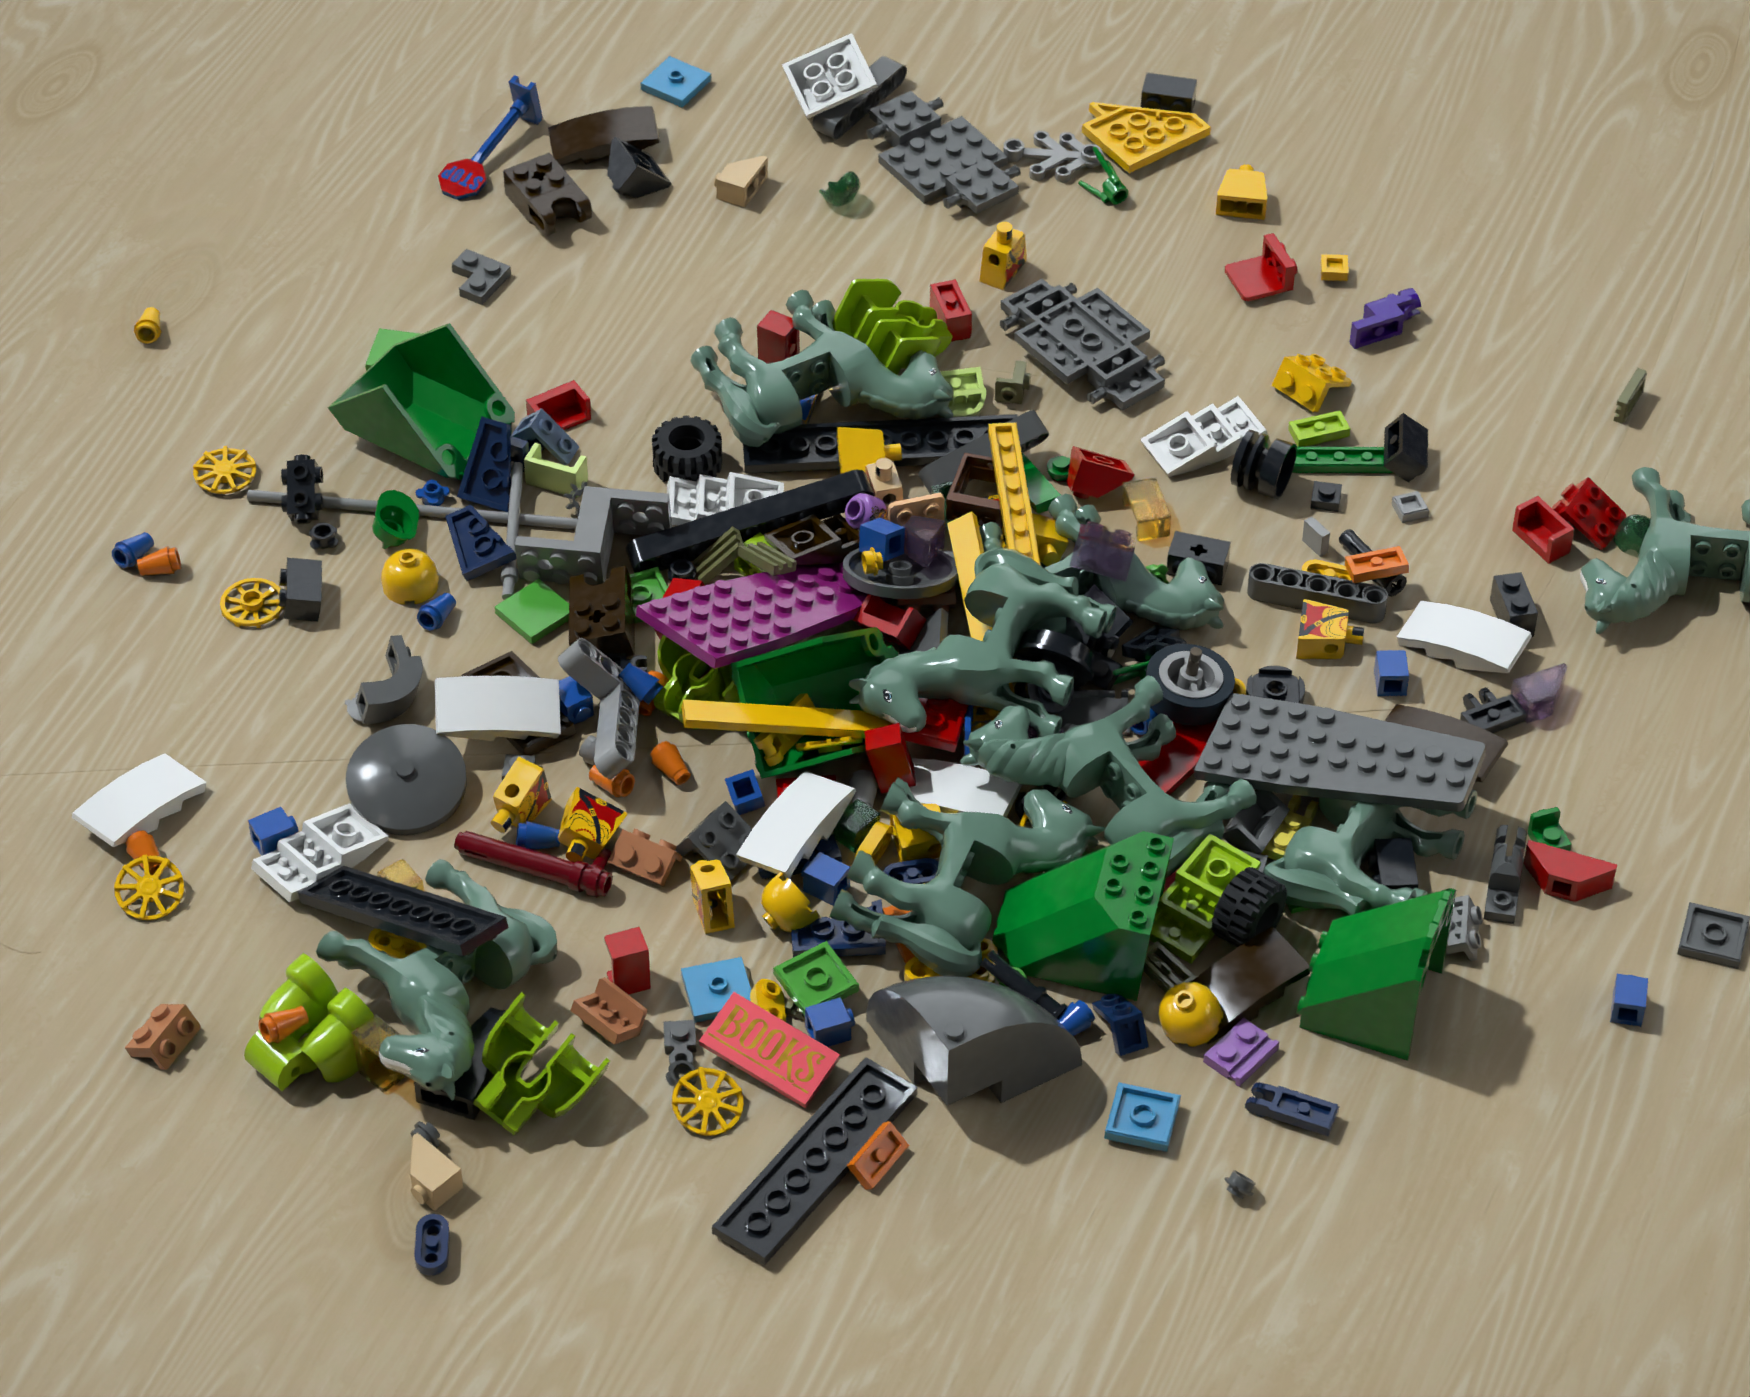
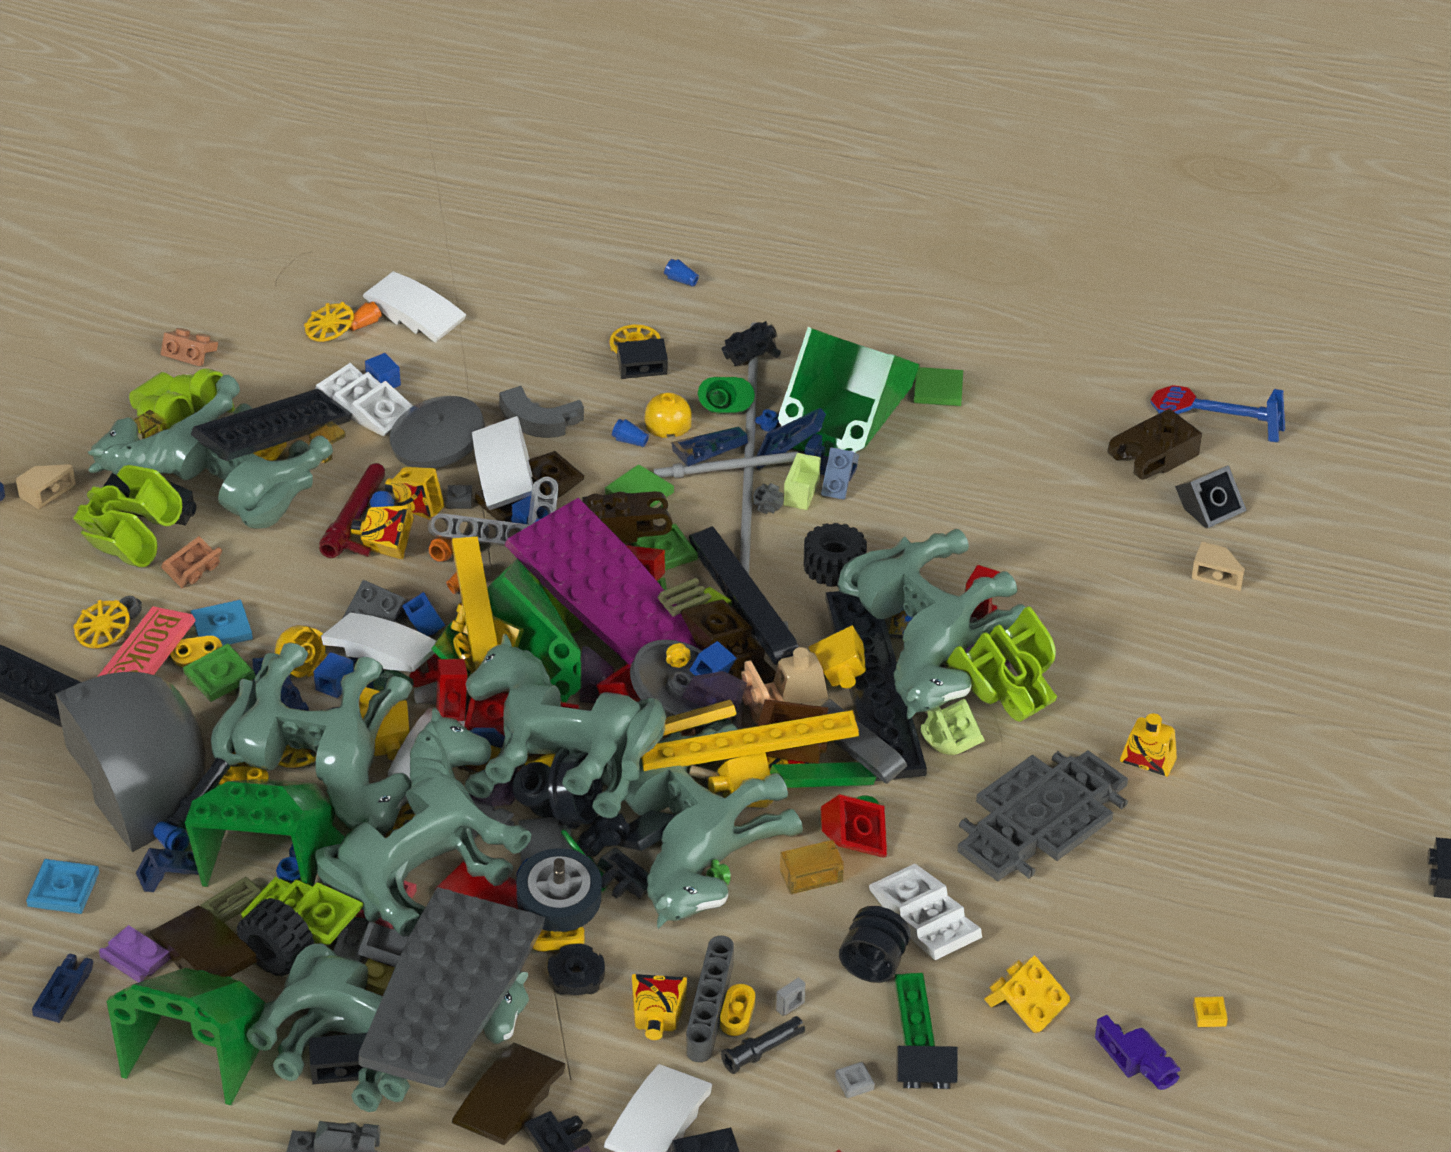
camera: 85 degrees right, 5 degrees down
yellow cone [134,307,161,344] -> none
orange cone [137,546,182,576] -> none
yellow wheel [193,446,256,494] -> none
orange cone [258,1006,309,1043] -> none
black plate [309,523,338,549] -> none
dark grey plate [411,1121,440,1148] -> none
dark grey plate [452,249,511,305] -> none
light grey bracket [515,486,672,585] -> none
red panel [526,380,591,430] -> none
dark brown slope [548,106,660,166] -> none
red panel [604,927,651,995] -> none
nougat bracket [608,828,683,887] -> none
dark azure plate [640,56,711,108] -> none
dark grey plate [663,1020,697,1066] -> none
white slope [667,472,784,525] -> none
black plate [668,559,696,581] -> none
yellow torso [690,859,735,934] -> none
olive tile [693,526,744,585] -> none
white slope [782,33,878,119] -> none
blue brick [805,997,855,1047] -> none
dark grey beam [812,56,907,139] -> none
clear green hair [819,171,860,207] -> none
medium lavender head [845,493,887,531] -> none
orange plate [847,1121,909,1190] -> none
dark grey piece [866,91,1021,214] -> none
red panel [930,279,972,342] -> none
olive bracket [995,361,1031,404] -> none
light grey plant [1003,130,1104,183] -> none
clear purple bracket [1070,521,1136,581] -> none
green plant [1079,147,1129,205] -> none
yellow wing [1082,102,1211,173] -> none
yellow cylinder [1159,982,1223,1047] -> none
black brick [1166,531,1231,585] -> none
yellow torso [1216,164,1267,220] -> none
red bracket [1225,233,1297,301] -> none
lime plate [1288,410,1351,447] -> none
black plate [1311,481,1342,512] -> none
orange plate [1345,546,1409,583] -> none
brick [1374,650,1409,696] -> none
light grey bracket [1446,895,1483,961] -> none

